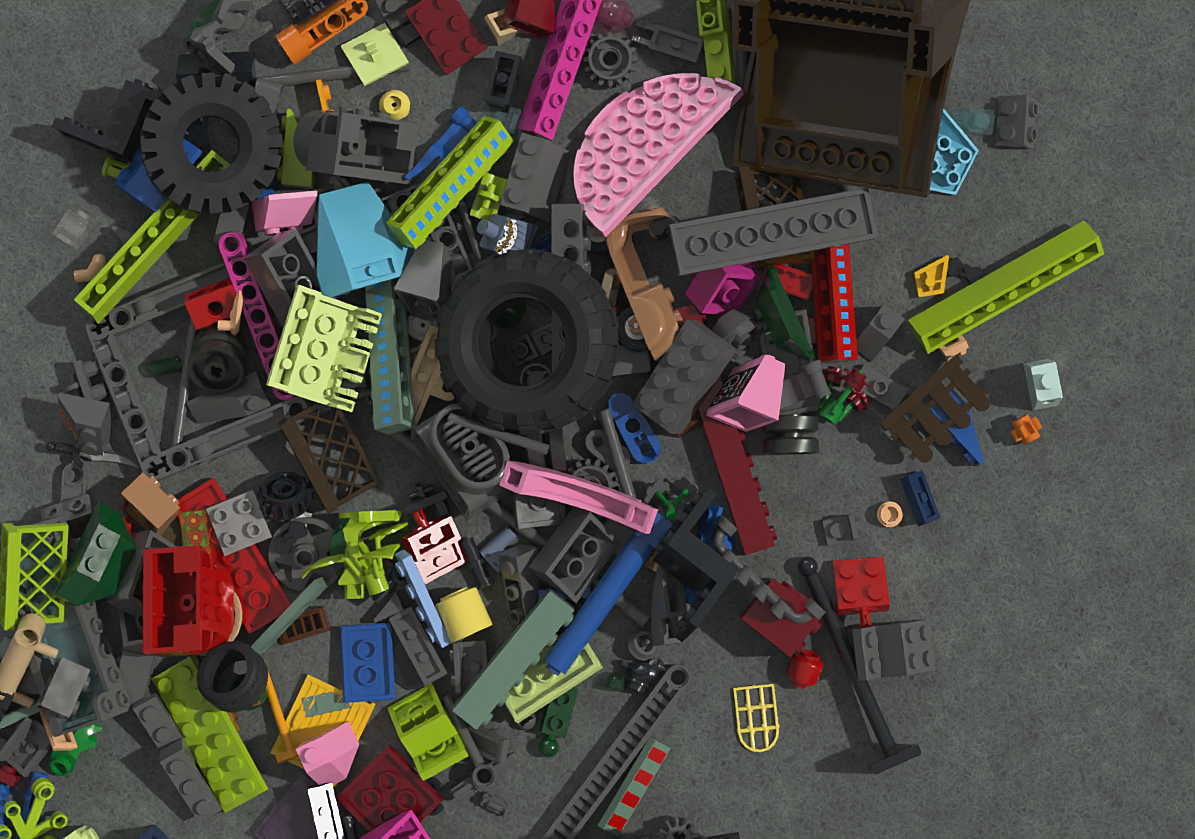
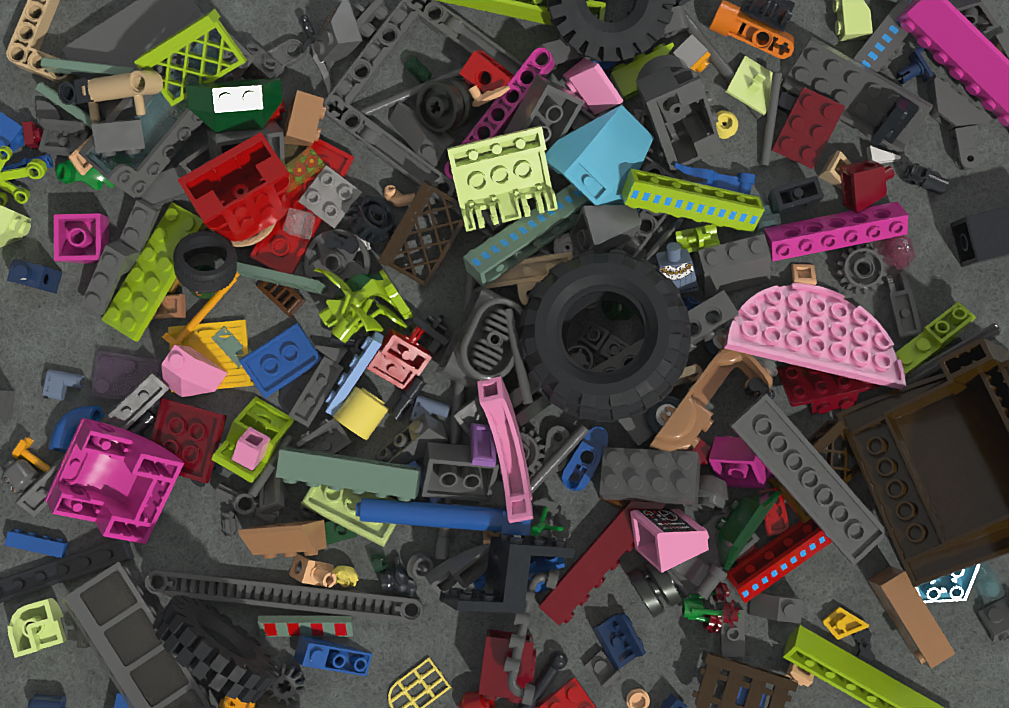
camera: 50 degrees right, 0 degrees up
none -> dark pink slope [54,213,109,264]
none -> nougat plate [151,294,186,320]
none -> bright pink brick [232,427,270,471]
none -> medium nougat slope [238,520,327,559]
none -> clear brick [283,208,316,240]
none -> light nougat bracket [289,554,336,587]
none -> blue slope [294,635,373,676]
none -> light yellow plate [331,566,359,588]
none -> light nougat arm [384,185,415,207]
none -> medium lavender tile [470,423,496,467]
none -> dark blue bracket [593,612,646,669]
none -> light grey brick [672,34,708,68]
none -> dark grey bar [760,72,782,166]
none -> dark red bracket [778,364,880,415]
none -> light nougat slope [791,264,817,285]
none -> medium nougat brick [867,566,956,669]

